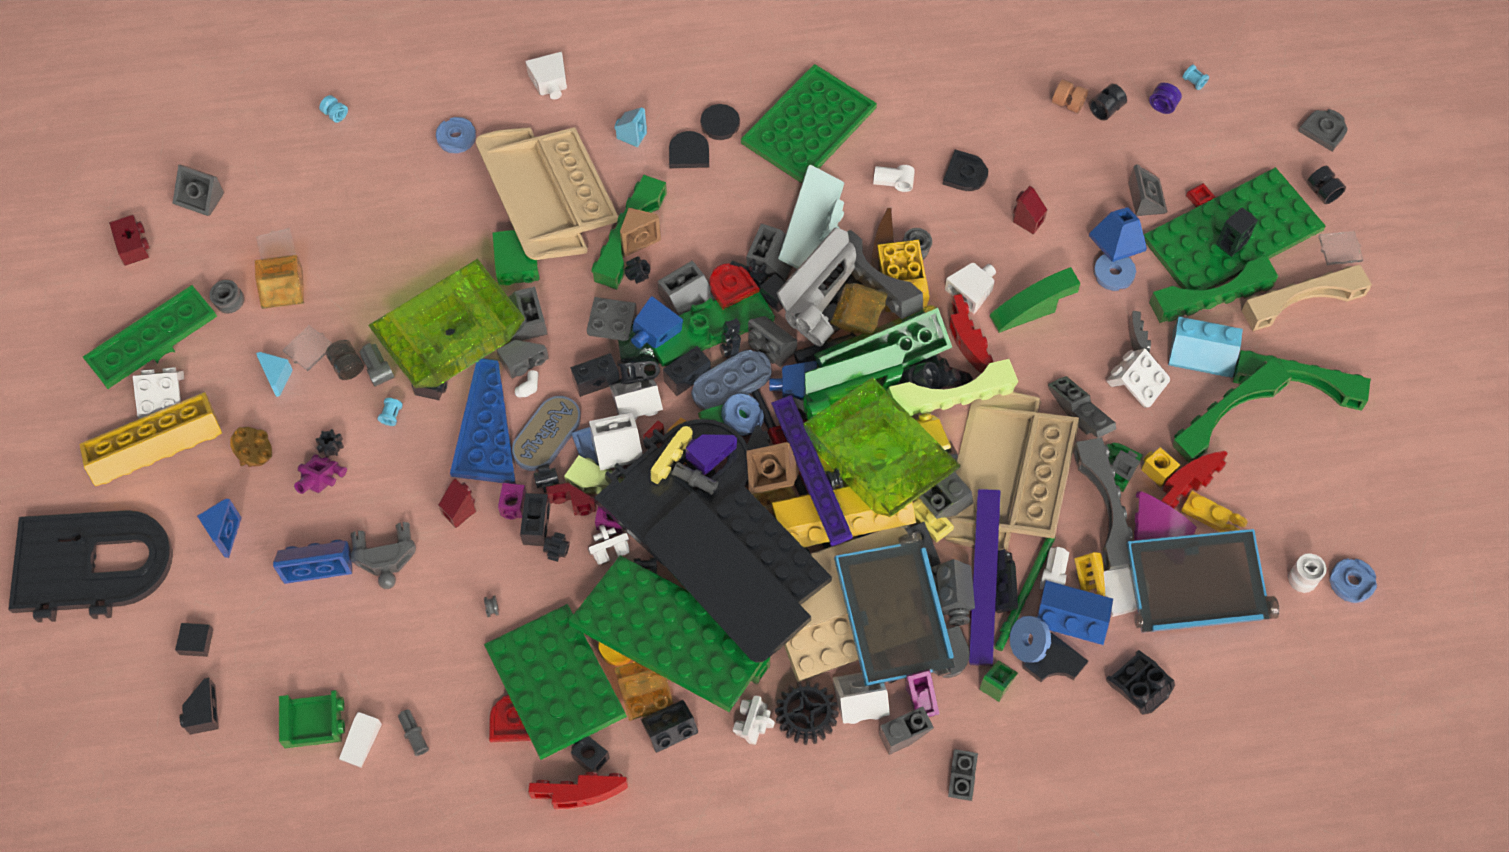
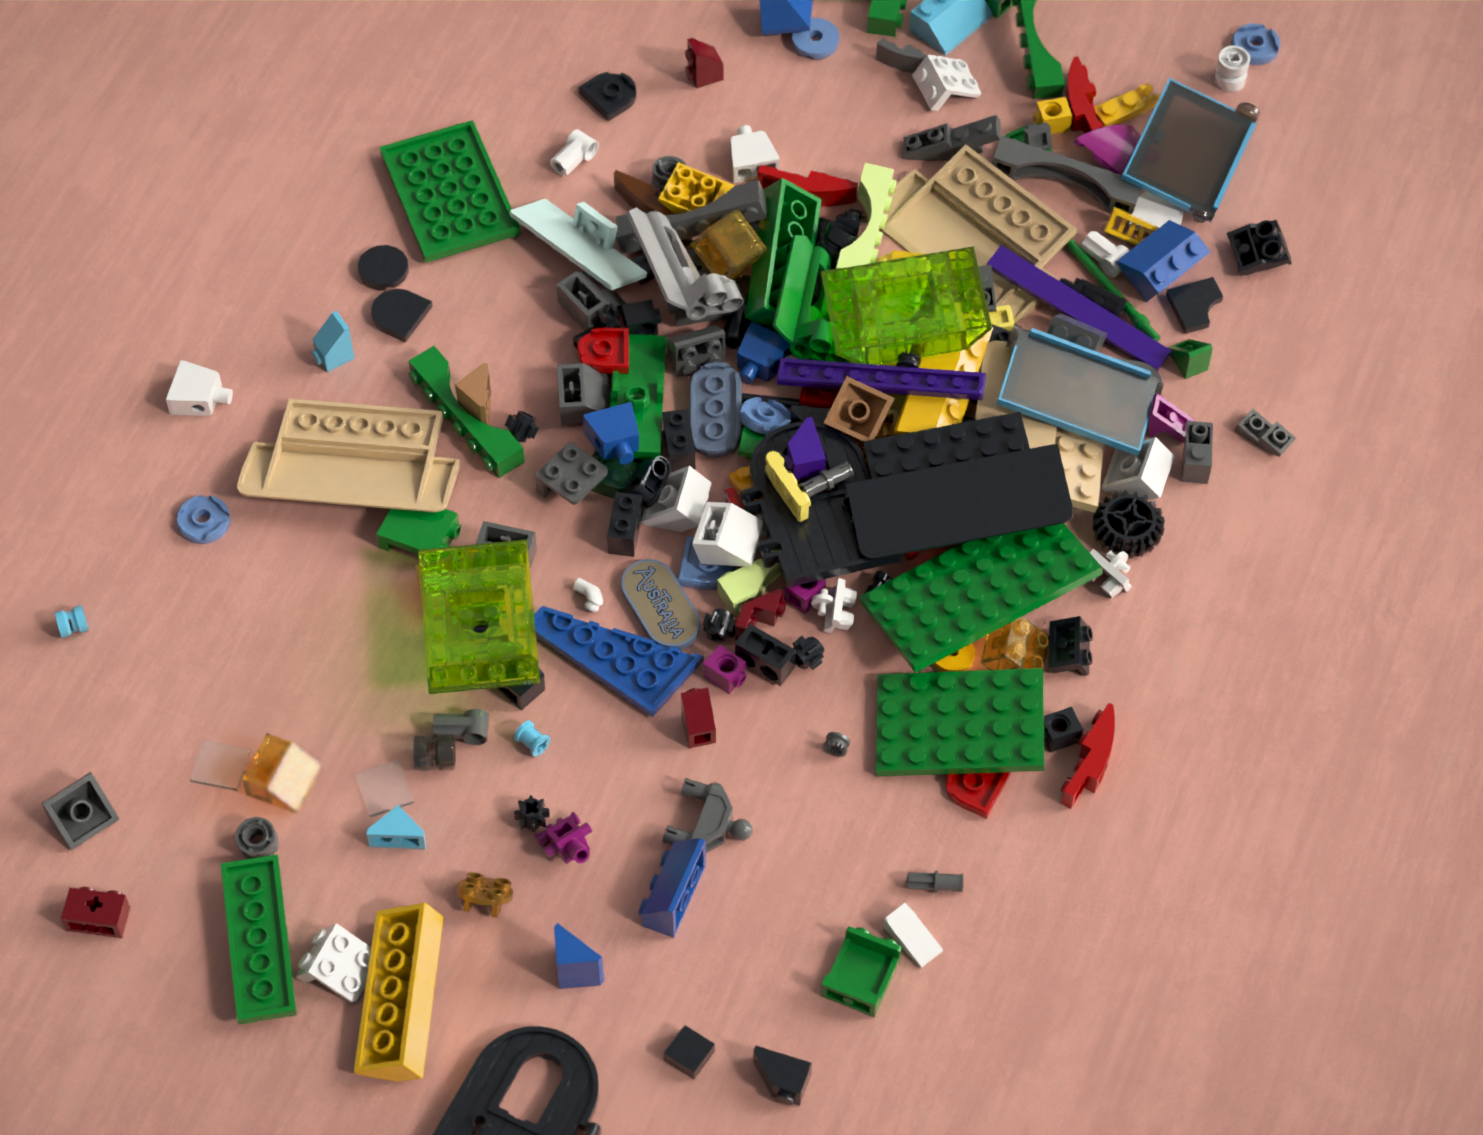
camera: 60 degrees left, 5 degrees down
dark grey slope [497,340,549,379] -> none
black hinge [719,318,741,359] -> none
dark grey bush [948,608,970,626] -> none
green slope [989,267,1081,333] -> none
medium blue tile [1010,616,1051,663] -> none

